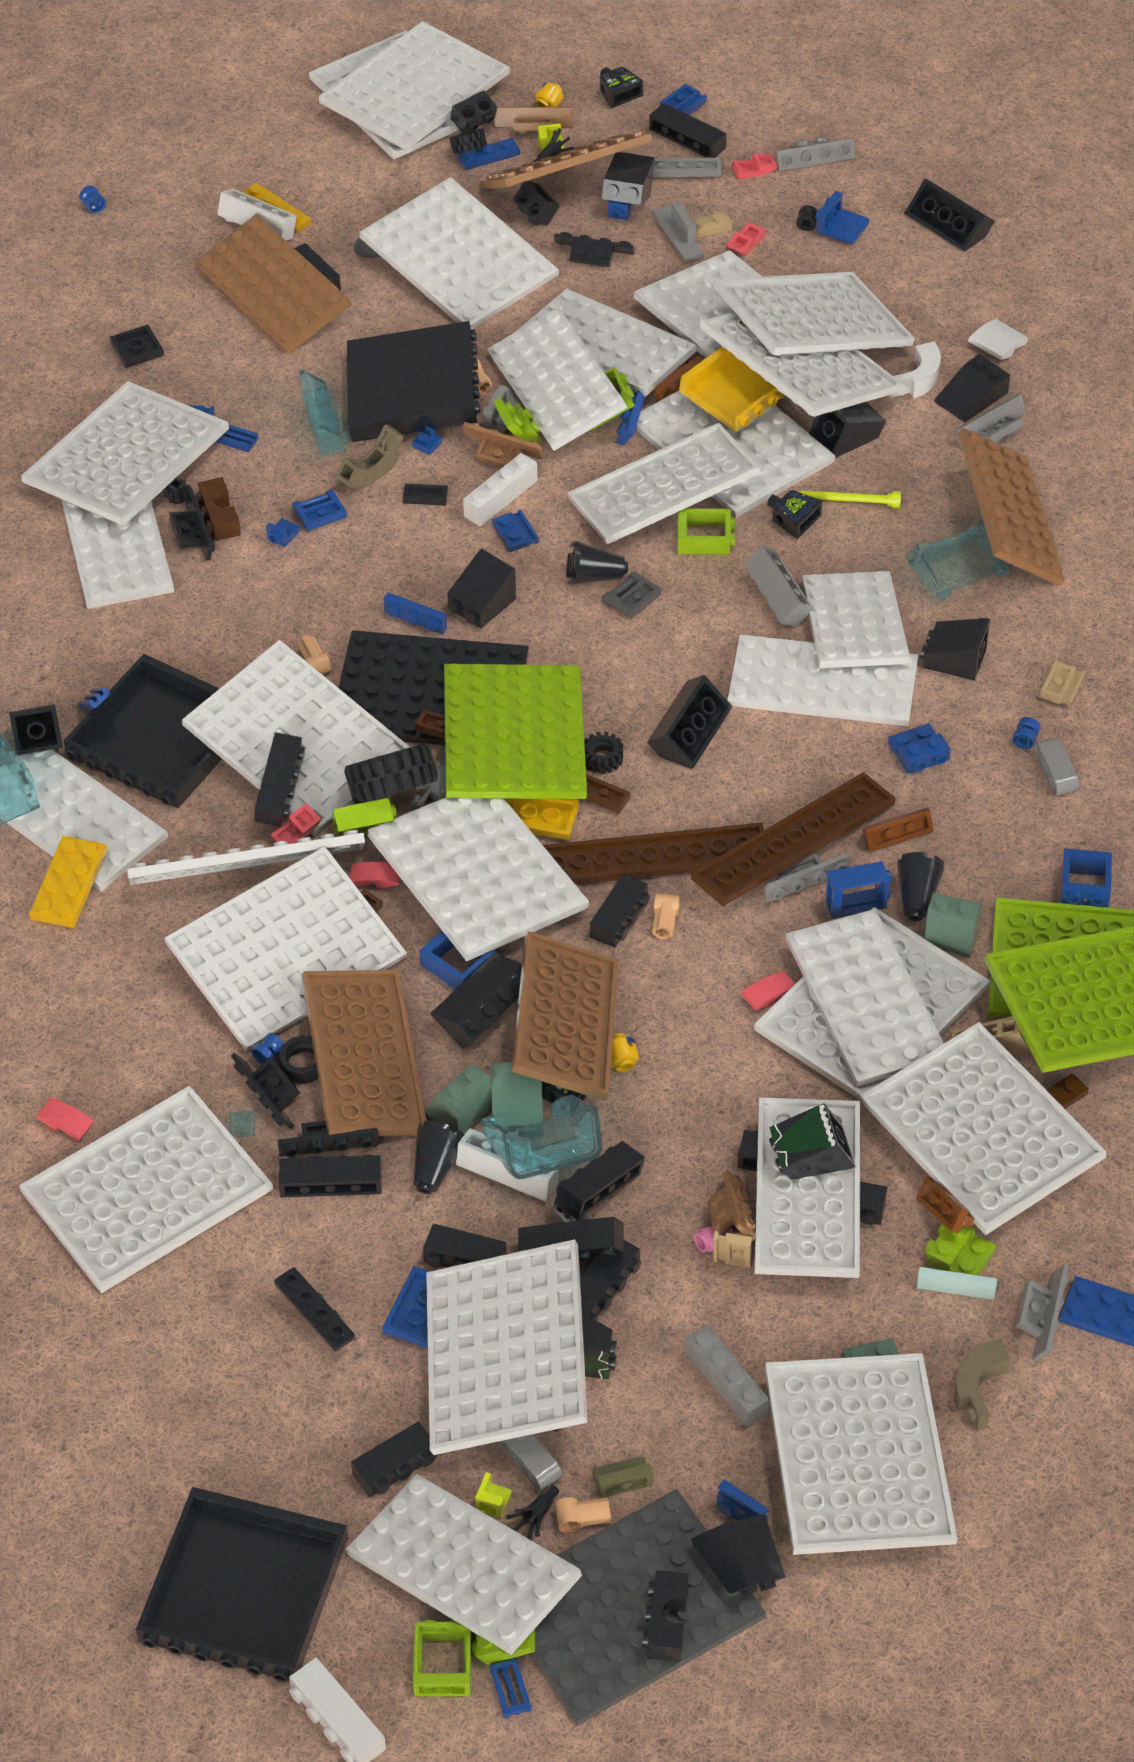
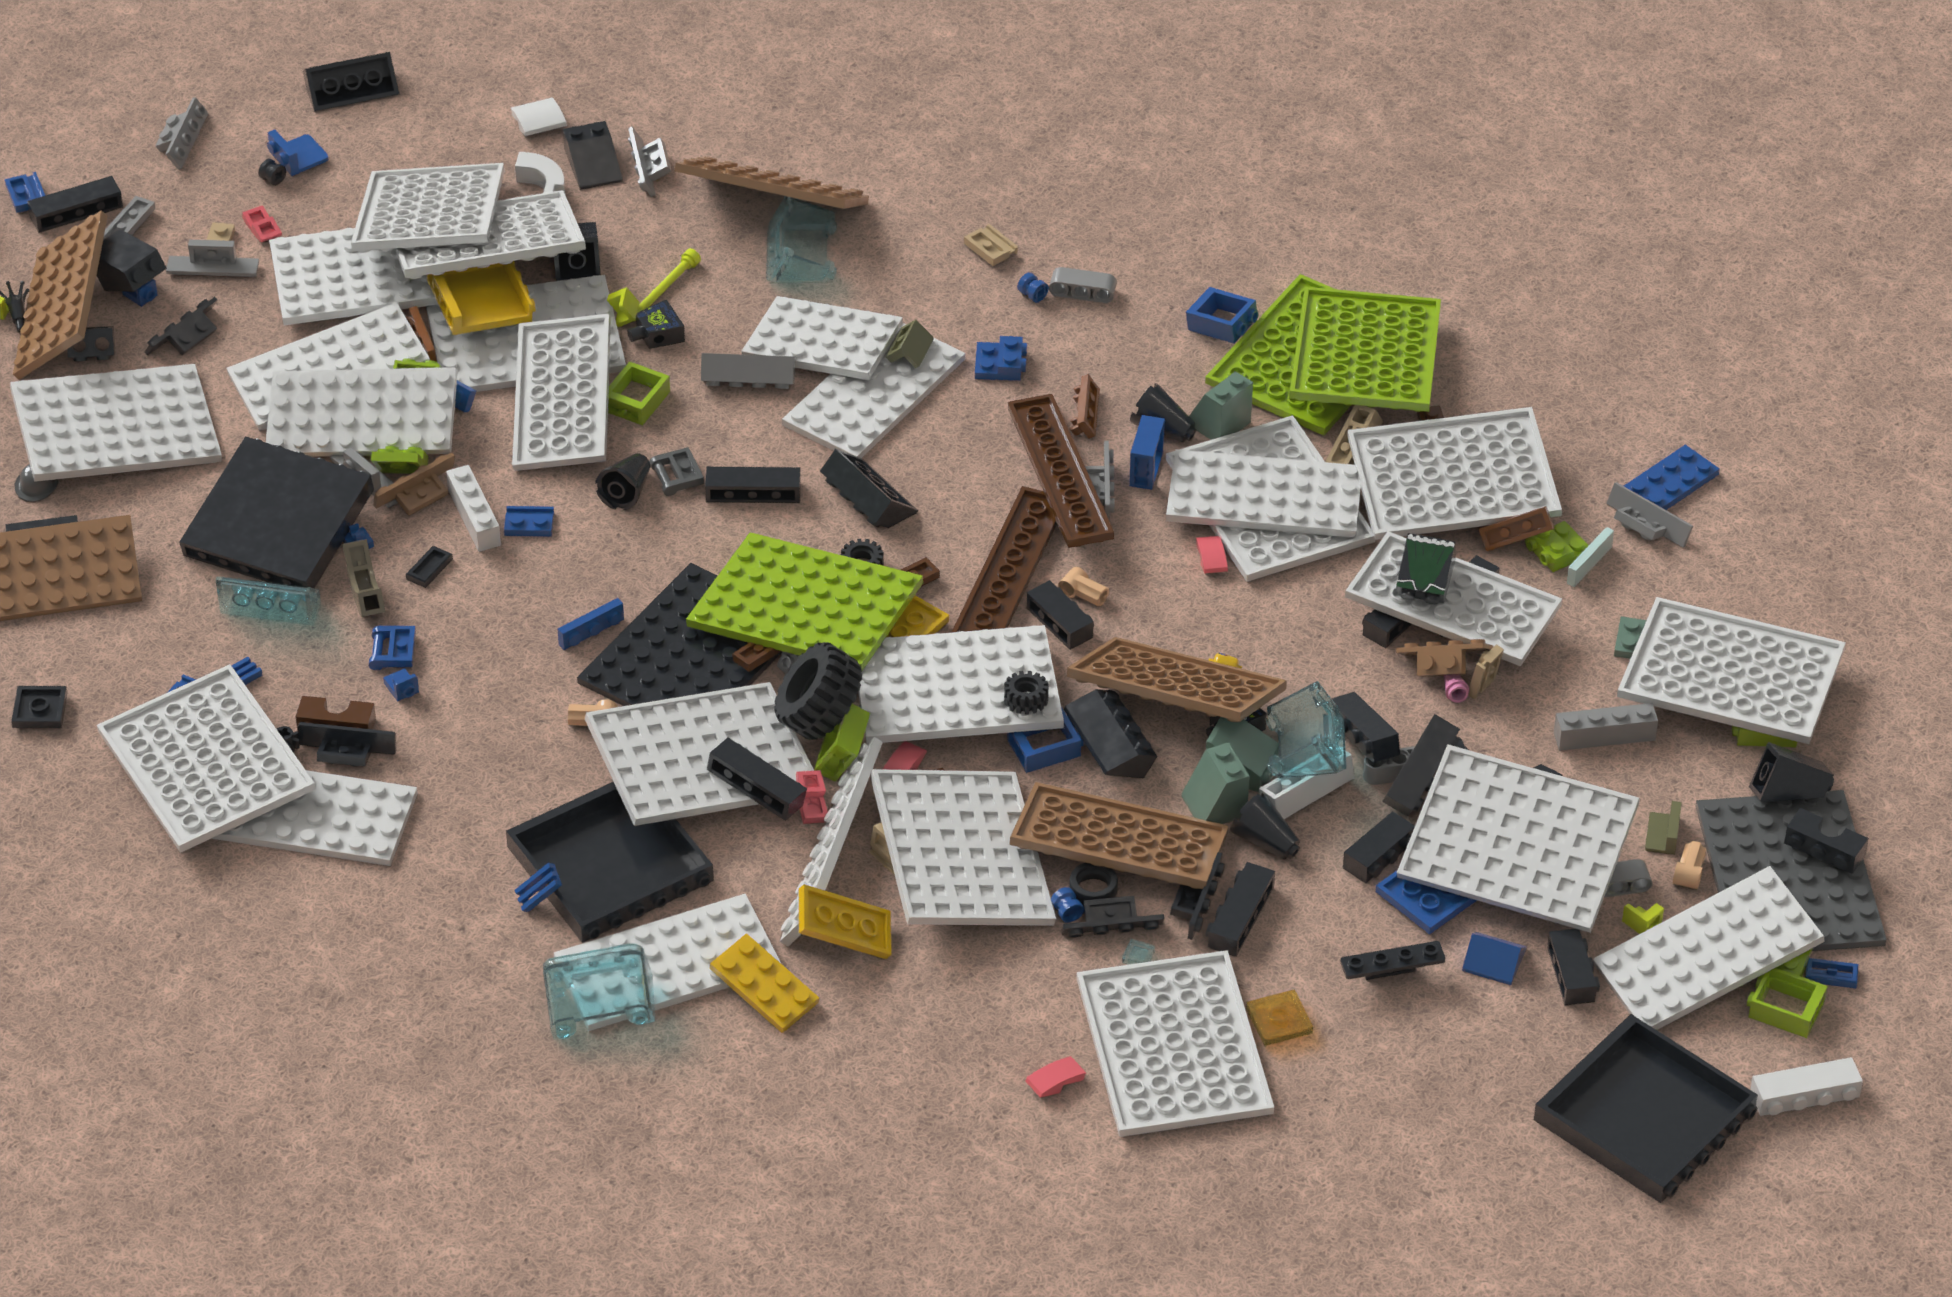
camera: 65 degrees left, 5 degrees down
black slope [9,704,63,756] -> none
black slope [447,548,516,628] -> none
black piece [505,1485,559,1540] -> none
blue plate [716,1479,768,1520] -> none
coral slope [731,154,777,179] -> none
black slope [920,618,990,681] -> none
dark tan arch [955,1338,1010,1430] -> none
none -> neon yellow panel [607,287,640,327]
none -> black brick [705,466,801,503]
none -> yellow plate [799,884,892,959]
none -> olive panel [886,319,934,368]
none -> black tyre [1004,671,1049,715]
none -> clear yellow plate [1246,989,1313,1046]
none -> blue slope [1462,932,1527,985]

